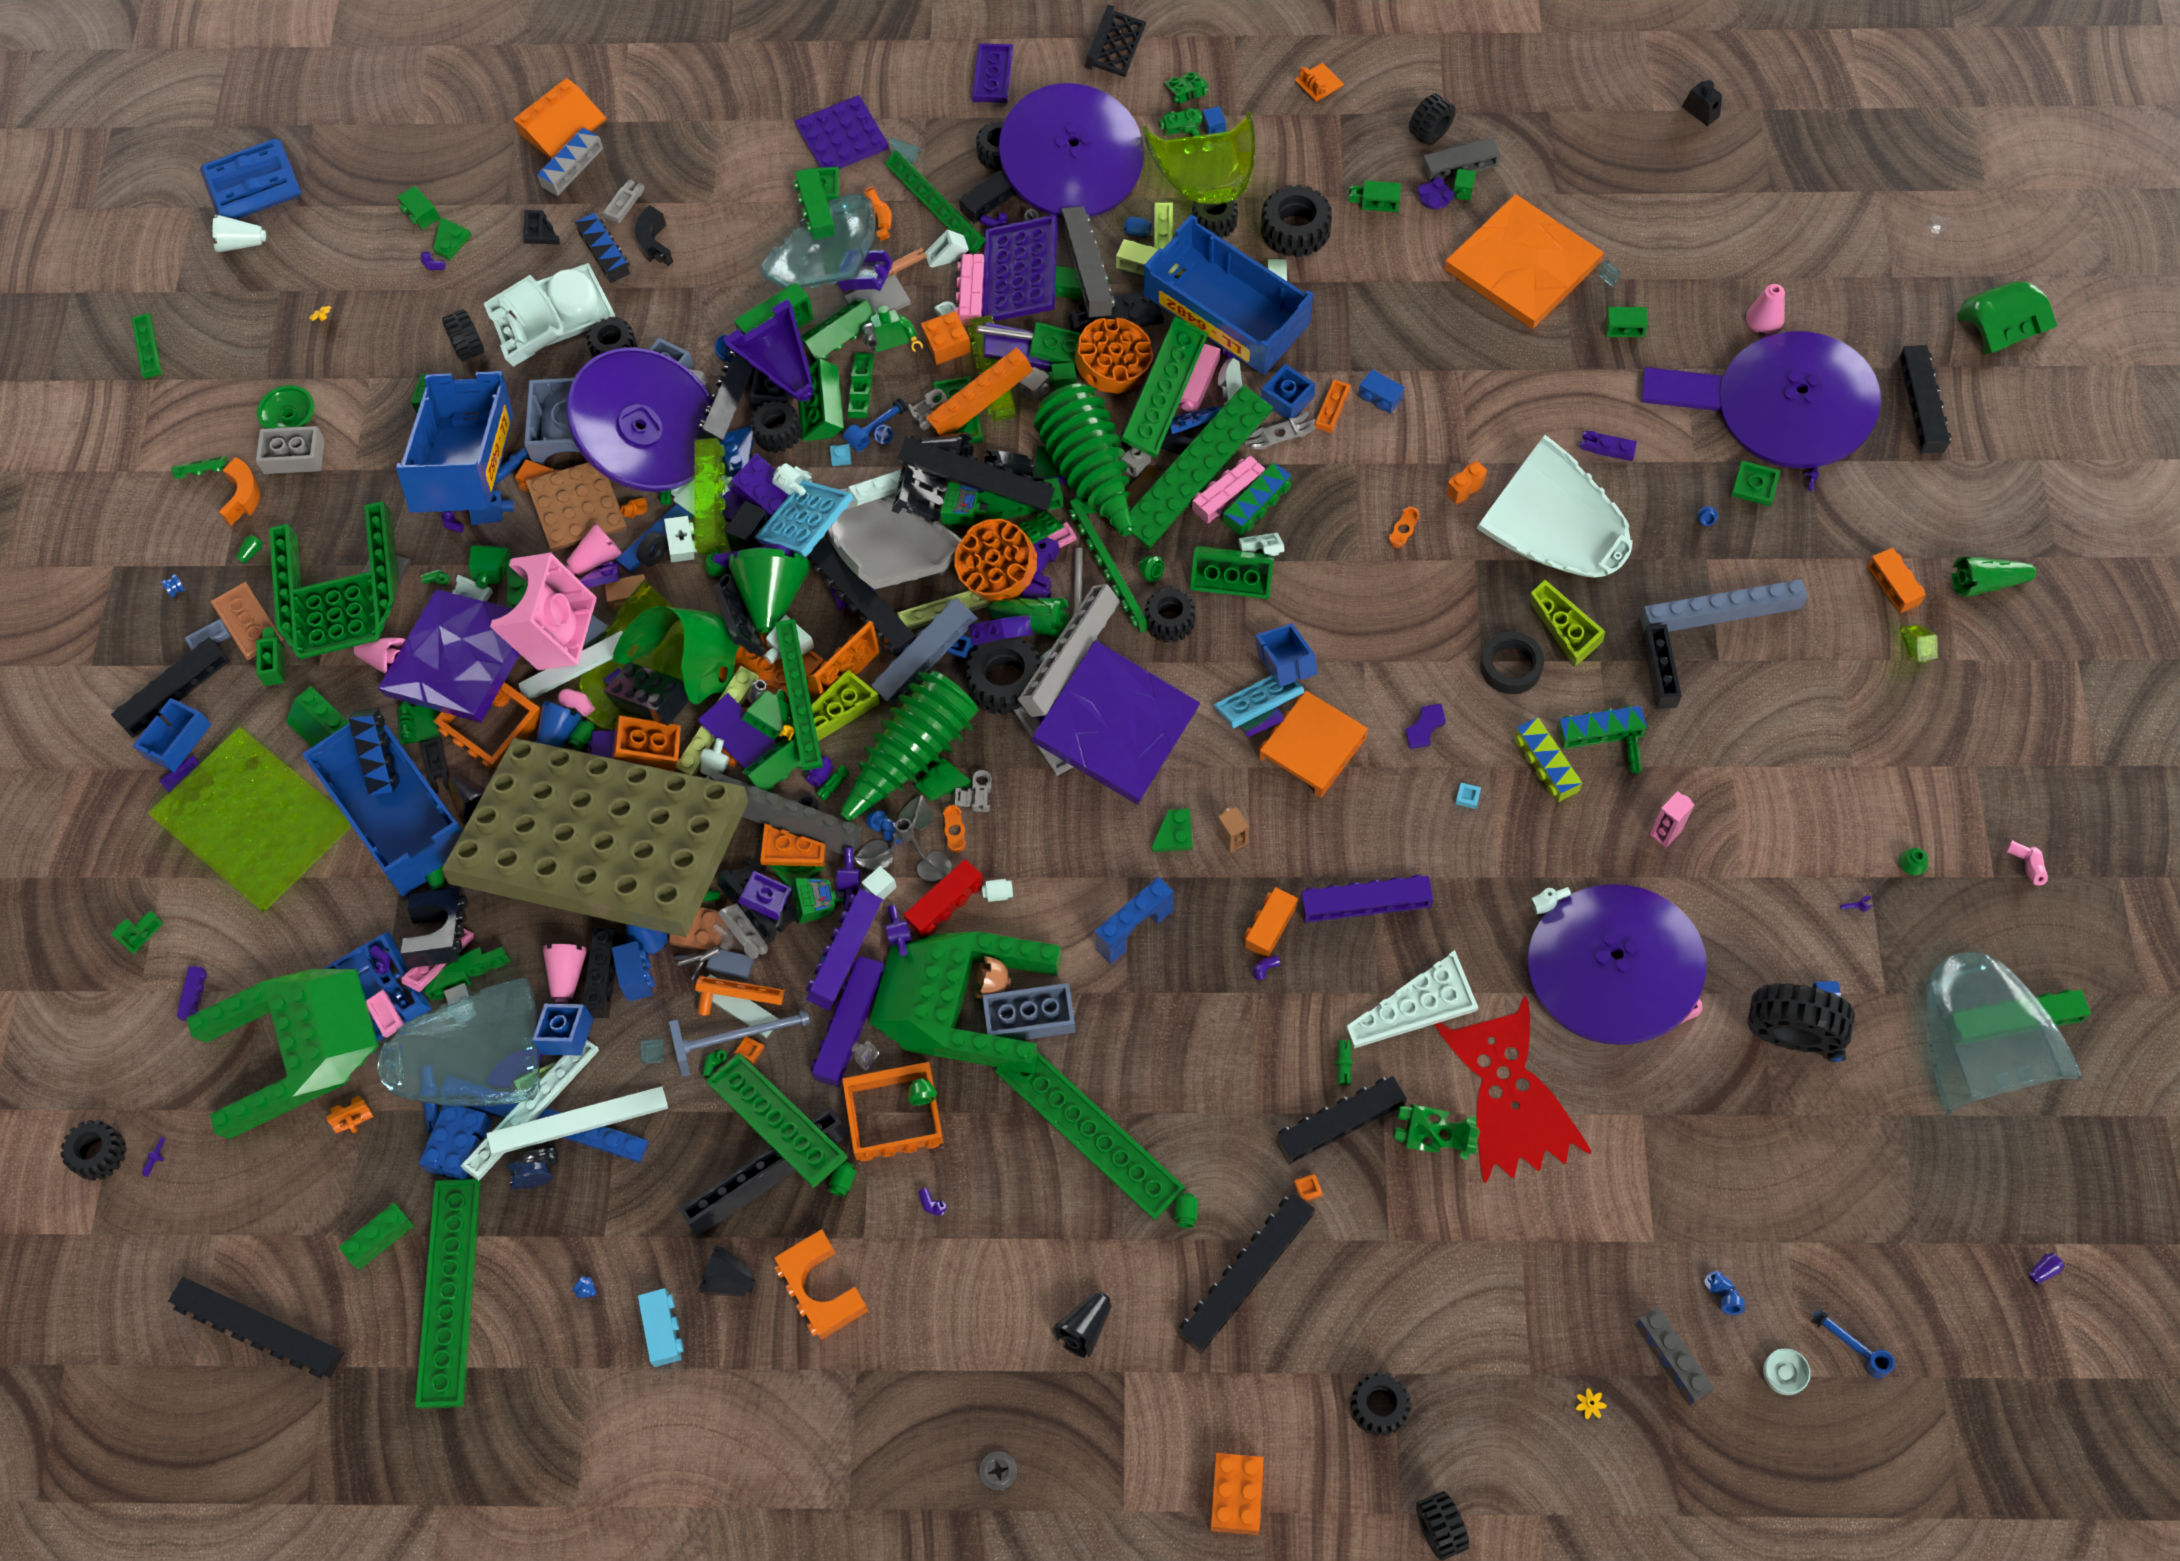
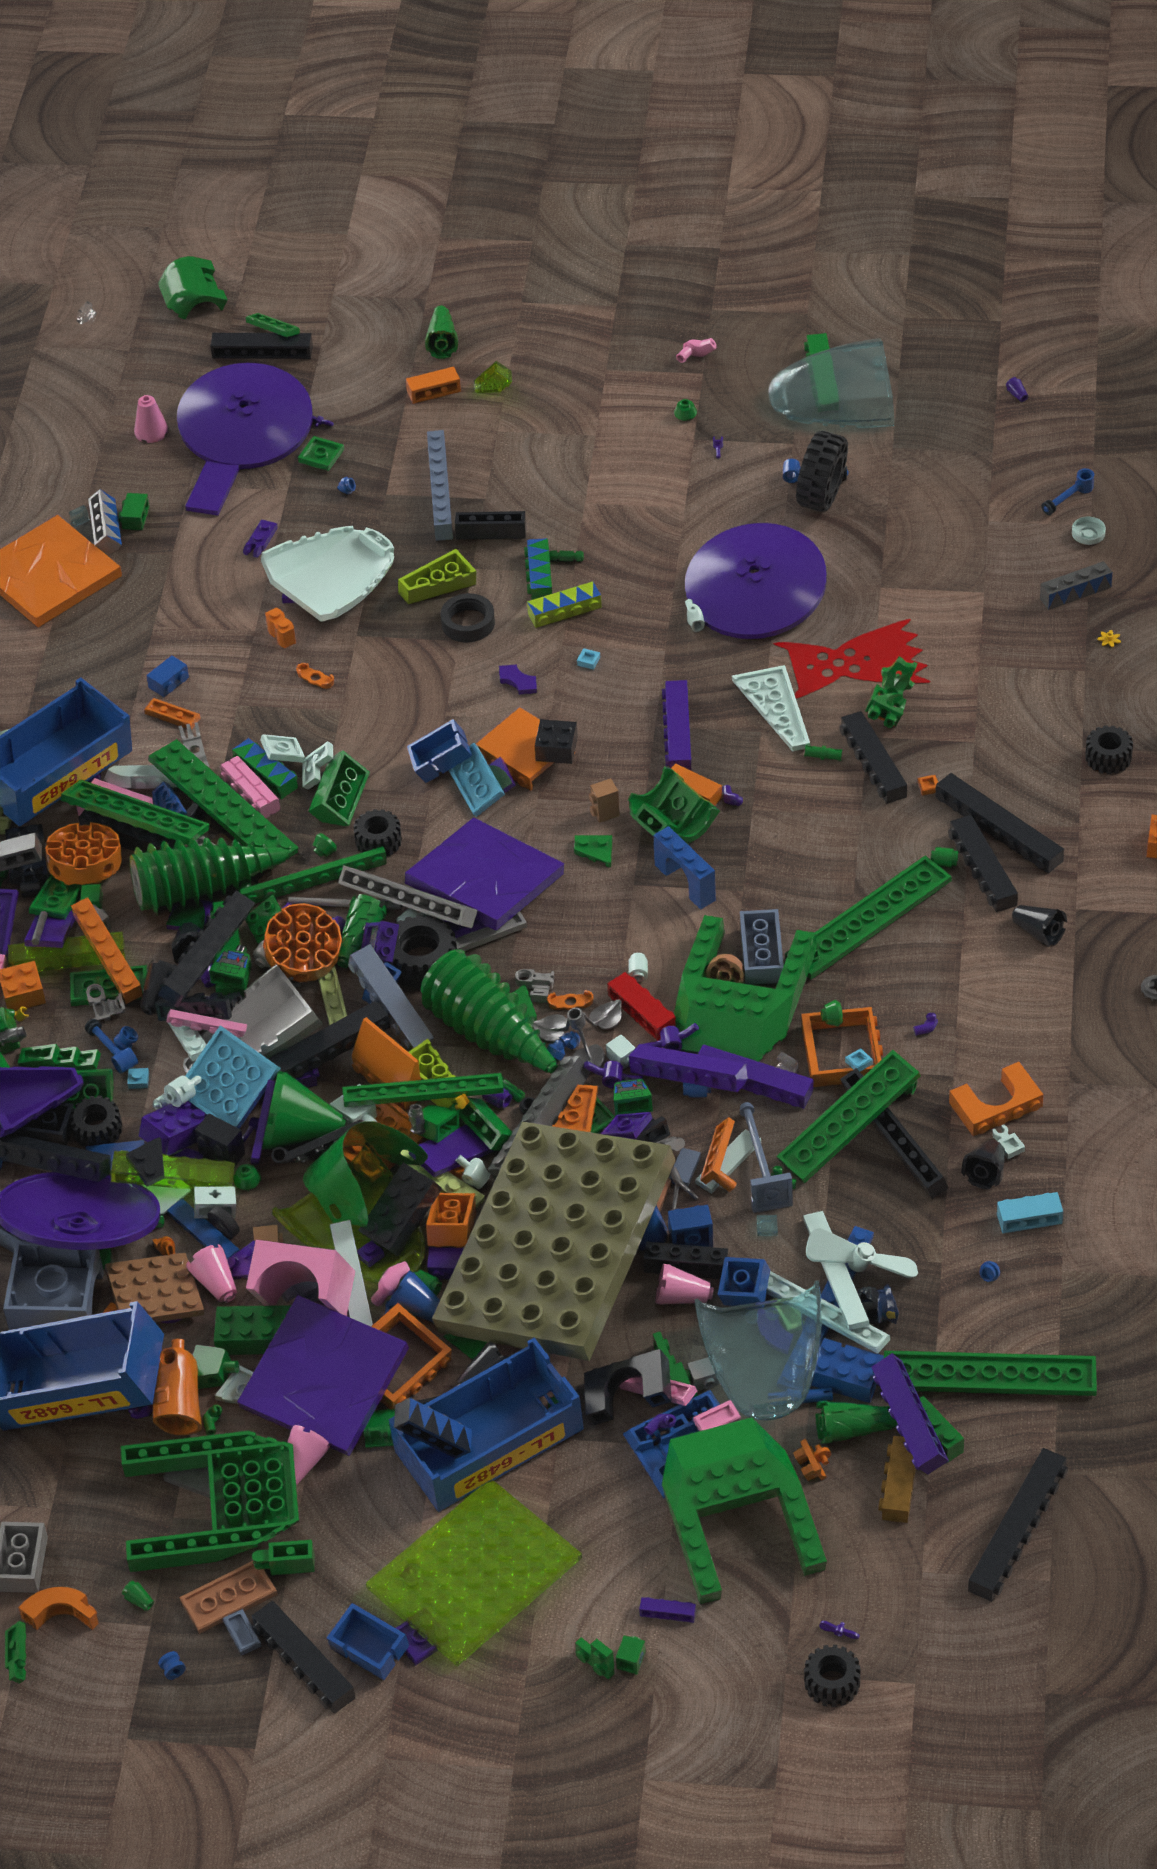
camera: 85 degrees left, 15 degrees down
green slope [286,686,349,747] -> none
orange tile [734,1036,765,1065] -> none
blue brick [1261,364,1316,420] -> none
bright pink brick [1649,791,1694,848] -> none
blue arm [1705,1271,1745,1315] -> none
none -> light grey brick [88,489,122,555]
none -> black wing [126,1137,164,1187]
none -> orange torso [153,1339,202,1435]
none -> bright pink plate [166,1009,247,1038]
none -> green tile [246,313,300,337]
none -> light aqua tile [260,735,305,763]
none -> black brick [535,719,578,764]
none -> green brick [616,1635,646,1674]
none -> green piece [627,766,720,844]
none -> light aqua piece [806,1228,918,1278]
none -> green cone [815,1401,897,1444]
none -> medium azure tile [845,1048,873,1072]
none -> dark purple brick [872,1353,949,1475]
none -> pearl gold brick [878,1436,916,1523]
none -> black brick [948,815,1018,912]
none -> light aqua plate [992,1125,1025,1159]

